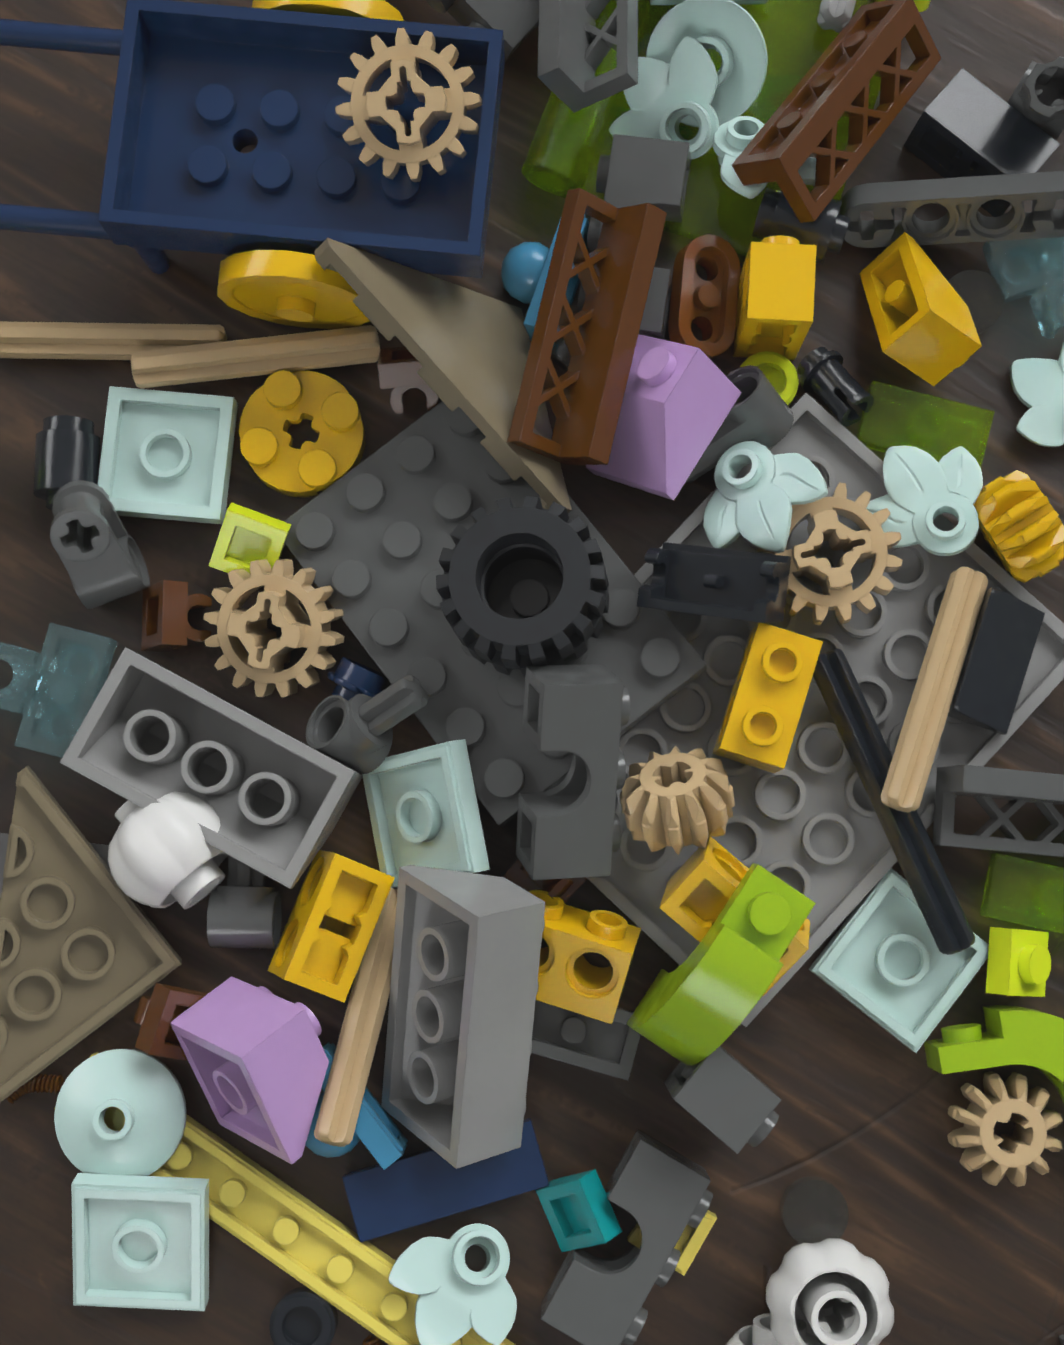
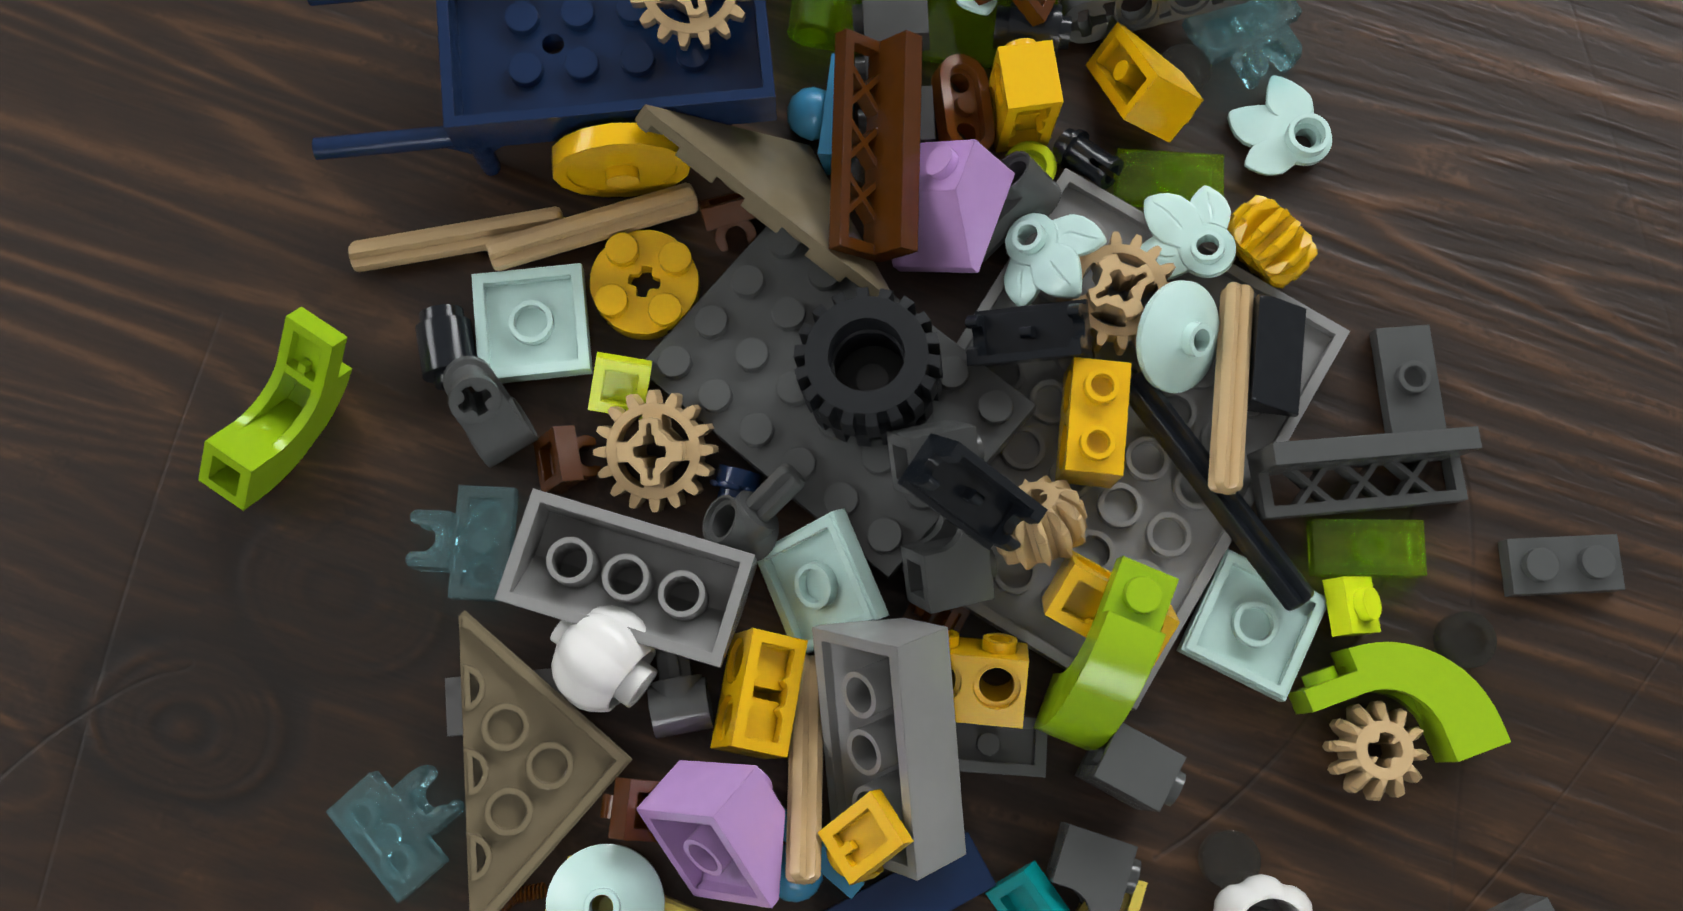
camera: 20 degrees left, 5 degrees down
none -> yellow bracket [817,789,914,885]
none -> black hinge [897,433,1048,551]
none -> light aqua dish [1136,280,1220,393]

